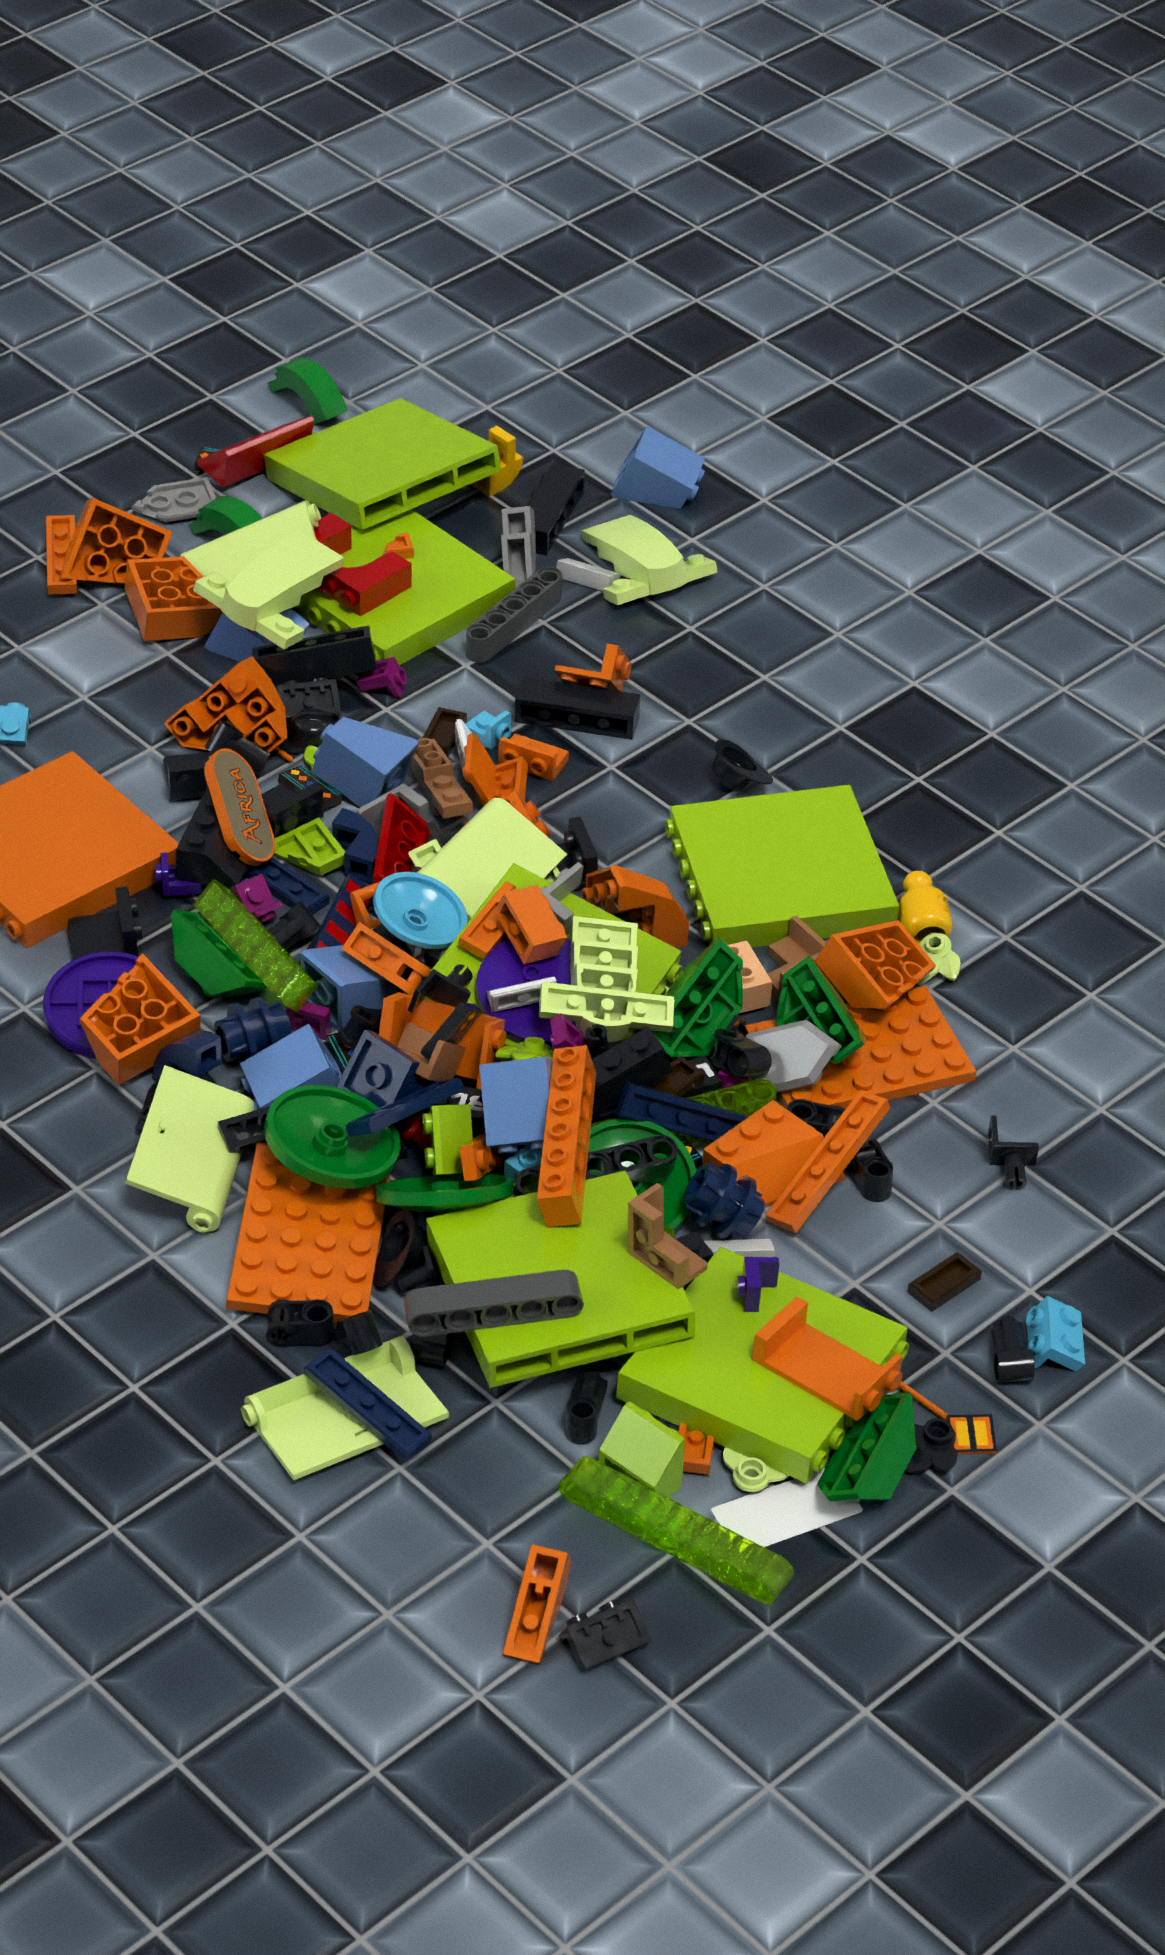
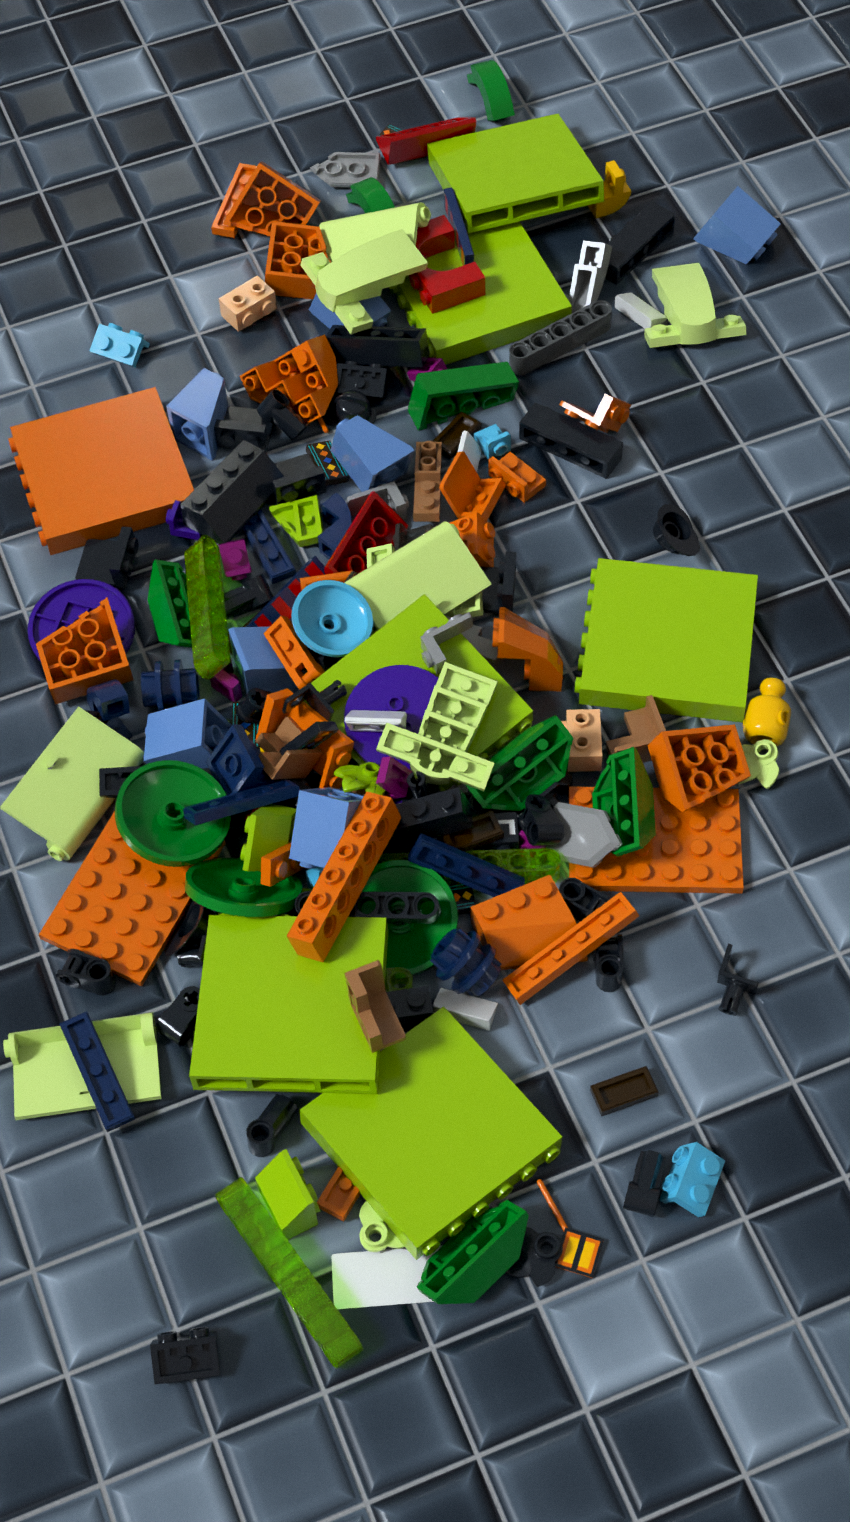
camera: 25 degrees right, 15 degrees up
tile [204,748,275,866] -> none
black piece [332,1310,383,1355] -> none
orange tile [385,532,414,559] -> none
dark grey beam [404,1270,584,1336] -> none
orange plate [458,881,516,960] -> none
orange brick [495,885,567,964] -> none
orange slope [503,1544,573,1664] -> none
dark purple bracket [736,1257,780,1312] -> none
orange panel [752,1296,903,1421] -> none
none -> medium blue slope [166,368,228,461]
none -> light nougat brick [219,275,277,332]
none -> green wedge [408,361,519,431]
none -> dark blue tile [444,187,474,265]

